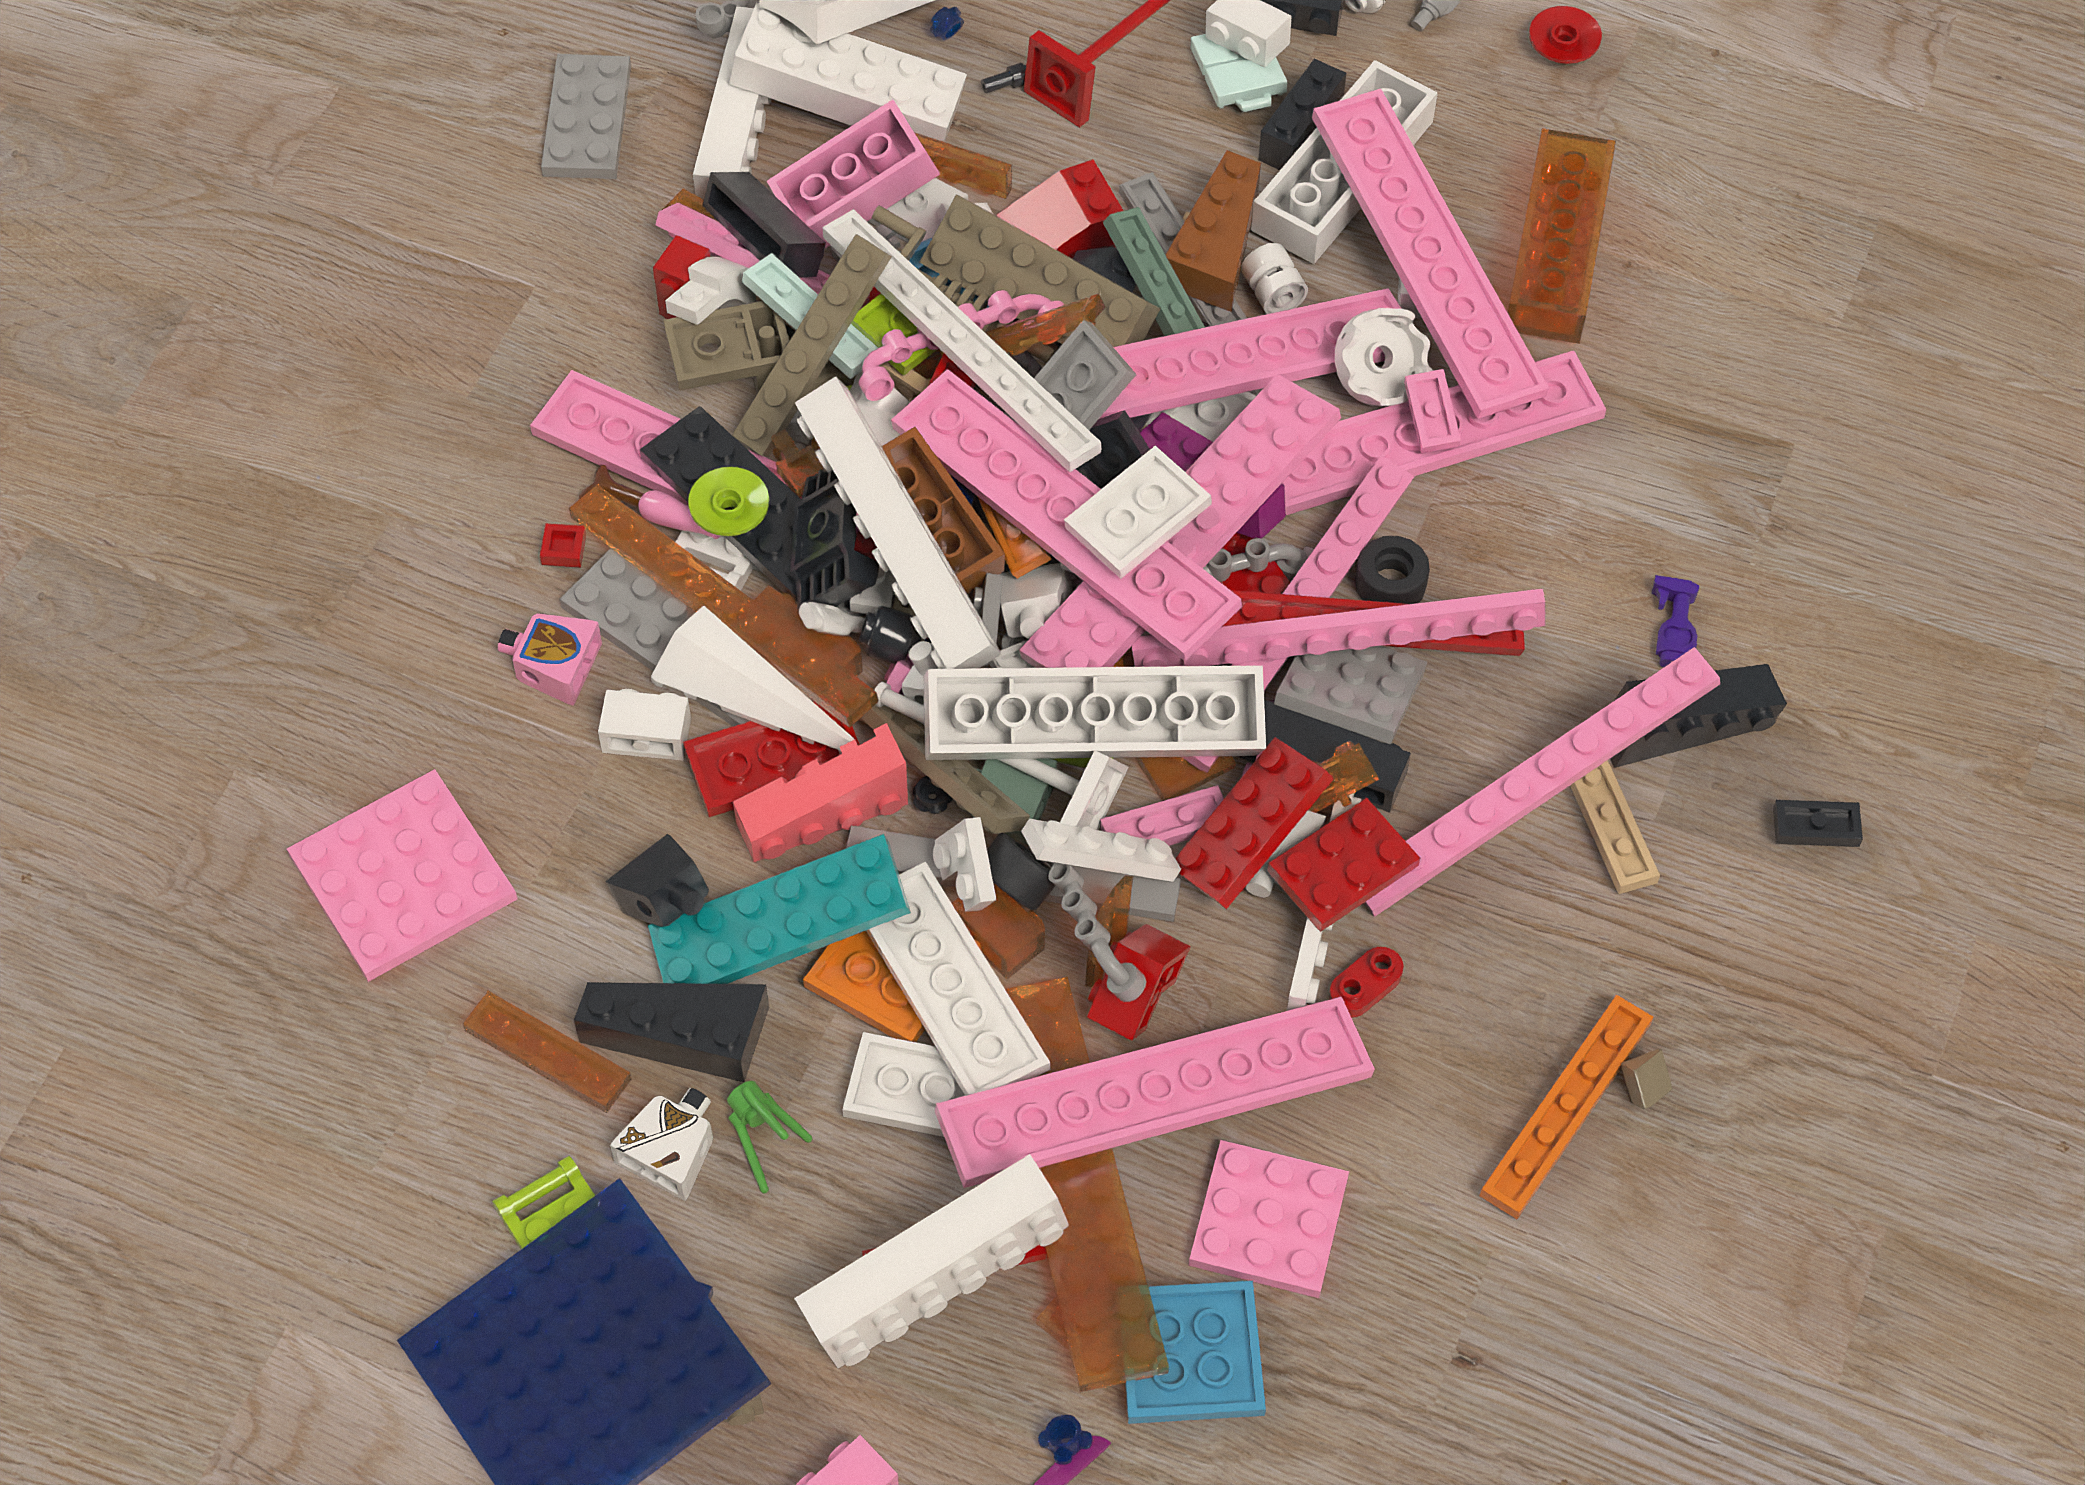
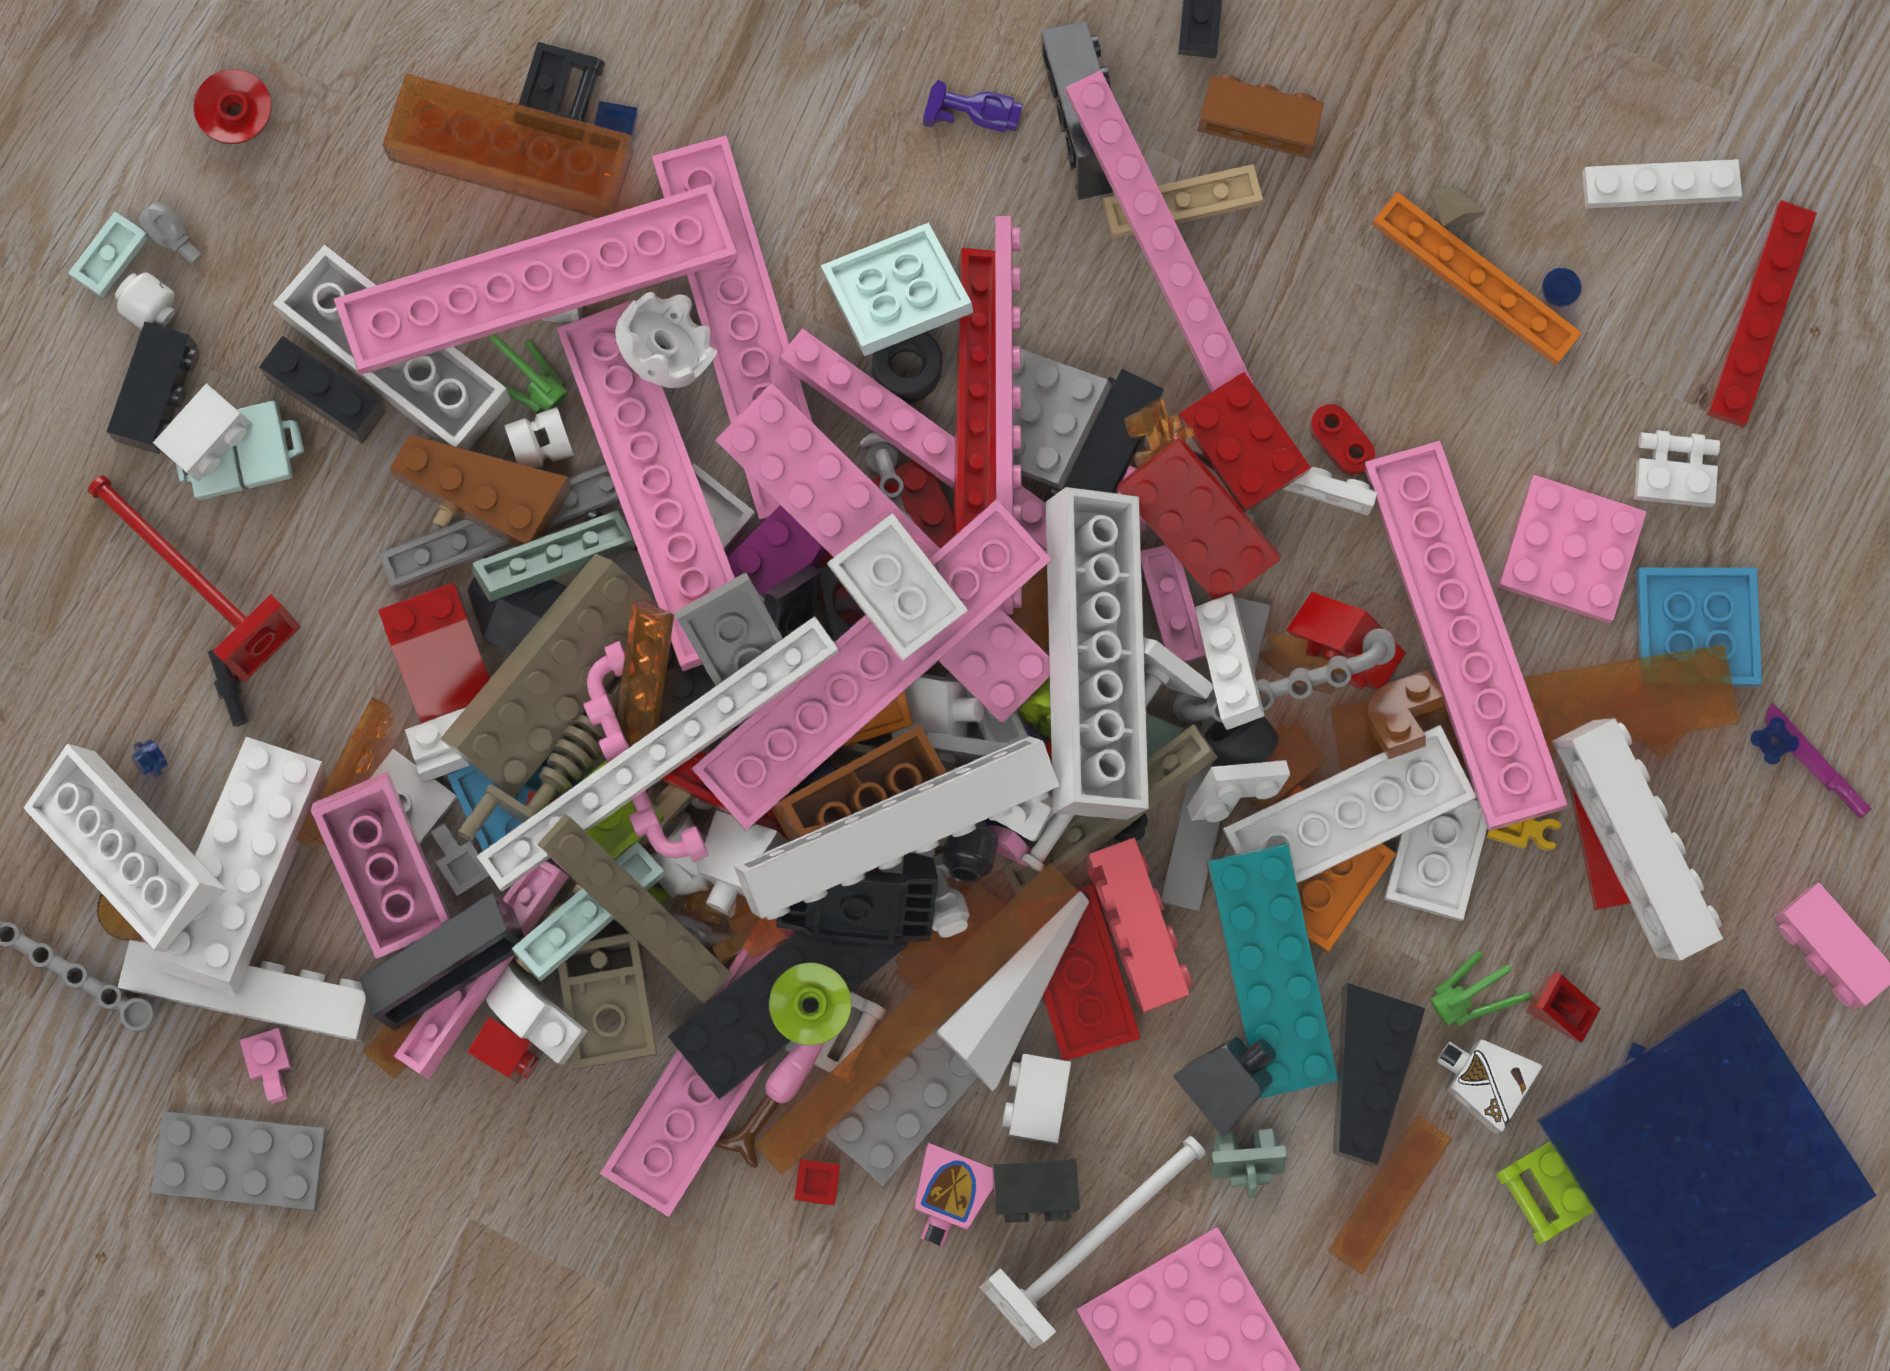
camera: 90 degrees left, 20 degrees up
bright pink plate [1404,369,1461,453] -> none
none -> bright pink plate [240,1028,292,1104]
none -> bright green plant [490,334,569,414]
none -> black plate [516,42,606,136]
none -> clear blue tile [592,101,638,148]
none -> light aqua plate [821,222,973,356]
none -> white tile [979,1136,1206,1349]
none -> pearl dark grey brick [992,1159,1080,1223]
none -> dark orange brick [1197,74,1324,158]
none -> sand green hips [1210,1129,1287,1198]
none -> dark orange plate [1368,669,1445,759]
none -> yellow plate [1485,818,1562,851]
none -> red slope [1526,972,1601,1043]
none -> clear blue plate [1542,268,1582,307]
none -> white plate [1582,159,1742,209]
none -> white plate [1634,430,1720,508]
none -> red plate [1706,200,1817,428]

